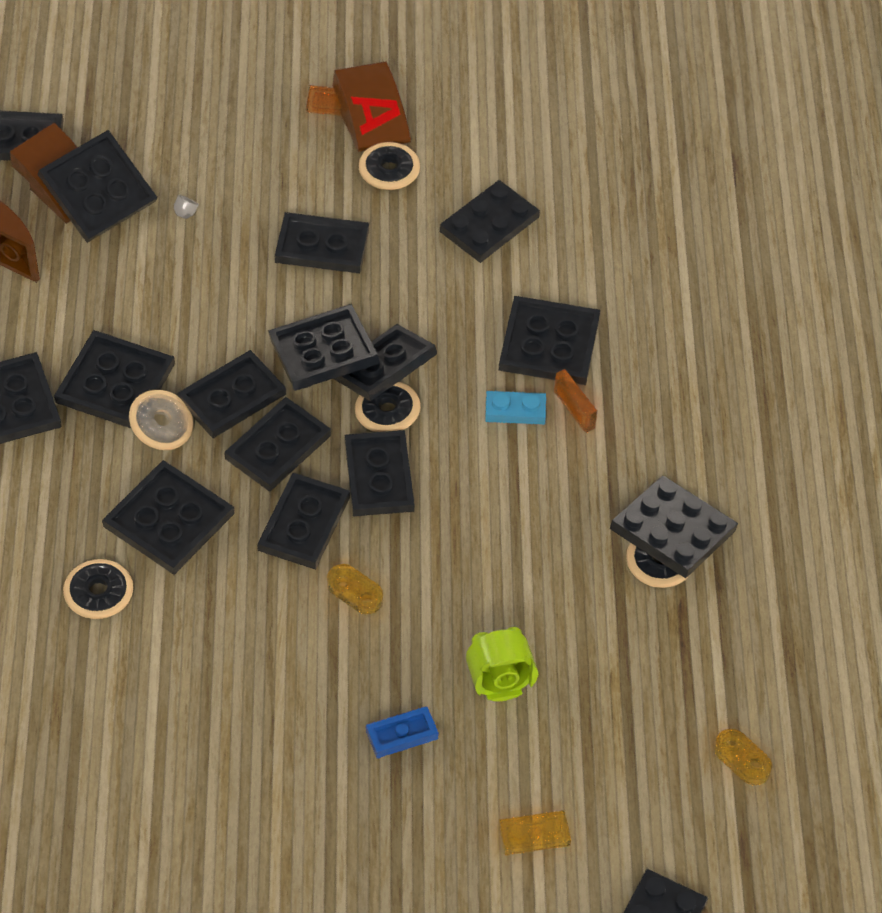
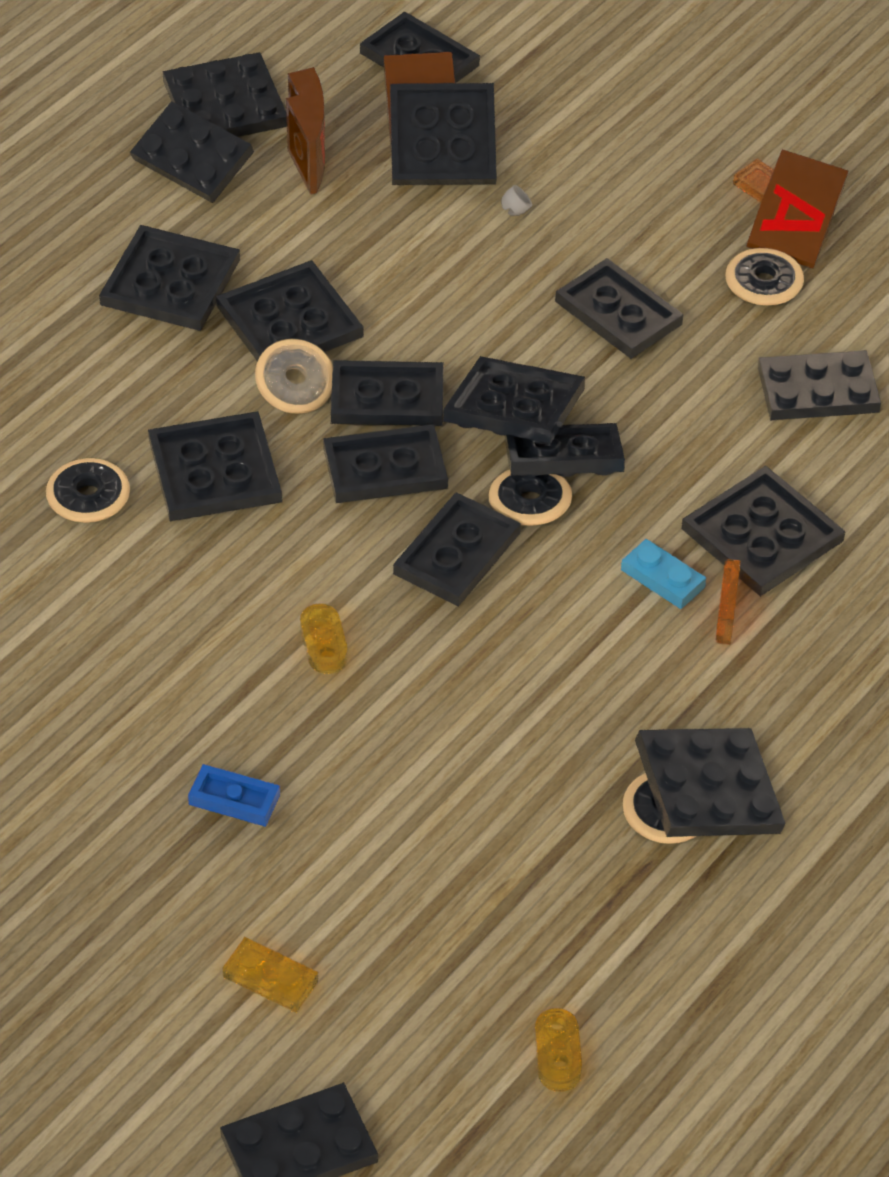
camera: 40 degrees right, 5 degrees down
black plate [257,472,350,570] -> none
lime brick [466,627,538,701] -> none

